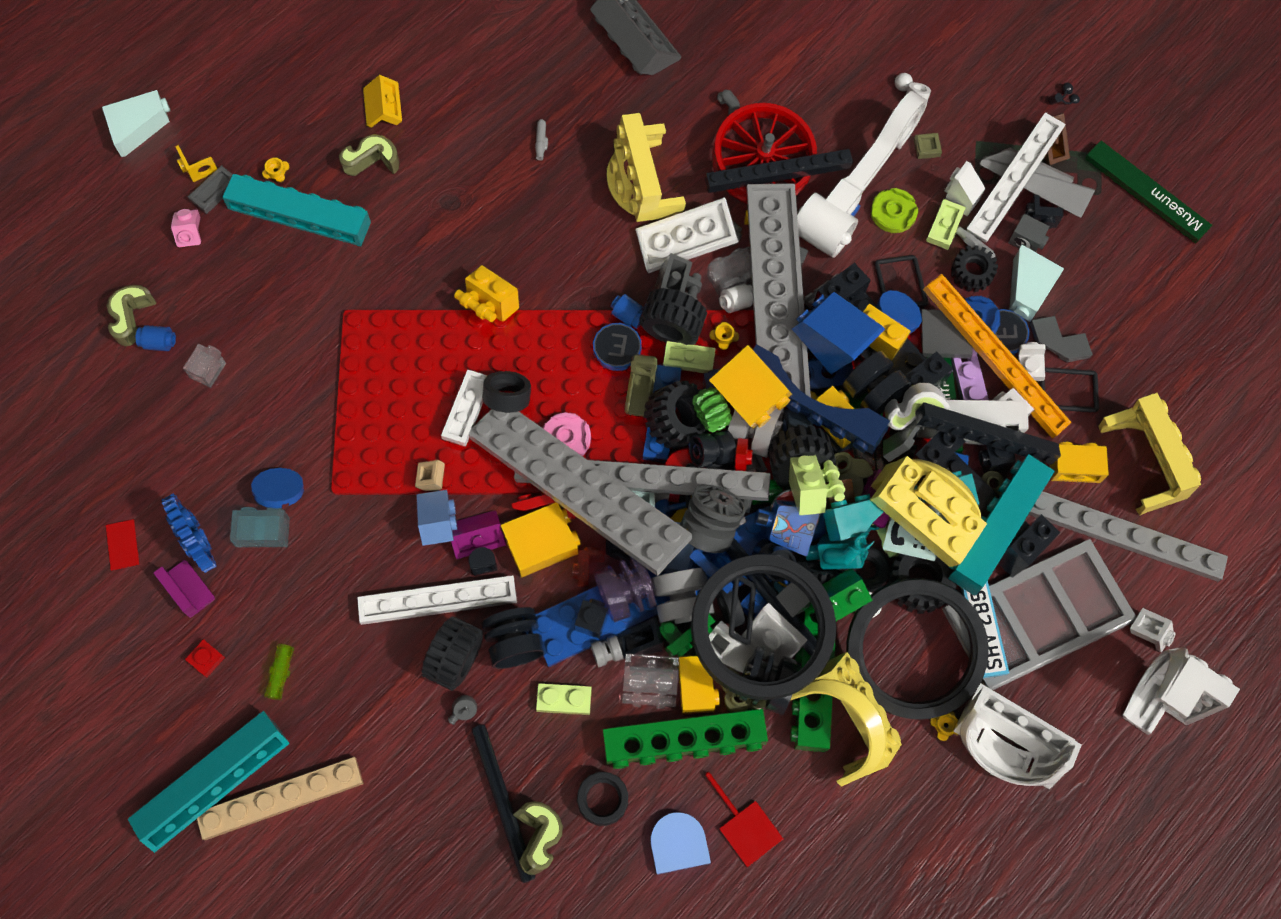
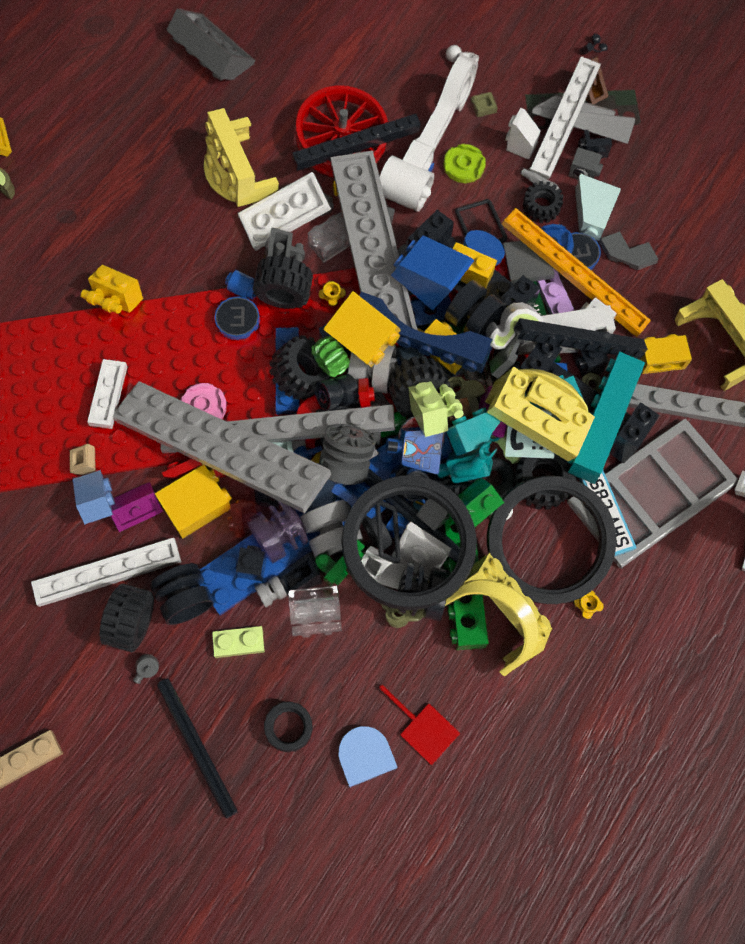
camera: 10 degrees left, 0 degrees up
black brick [469,547,498,576] -> none
black tyre [482,371,531,413] -> none
olive animal [513,801,563,875] -> none
light grey piece [535,119,548,160] -> none
green brick [603,709,768,769] -> none
olive animal [625,354,657,417] -> none
yellowish green plate [663,341,716,373] -> none
yellow brick [678,656,719,715] -> none
dark grey arm [717,89,740,116] -> none
white brick [719,284,753,313] -> none
yellowish green plate [926,199,966,250] -> none
white piece [954,683,1082,789] -> none
white bracket [1018,342,1046,381] -> none
black piece [1040,367,1099,413] -> none
dark green tile [1085,140,1212,244] -> none

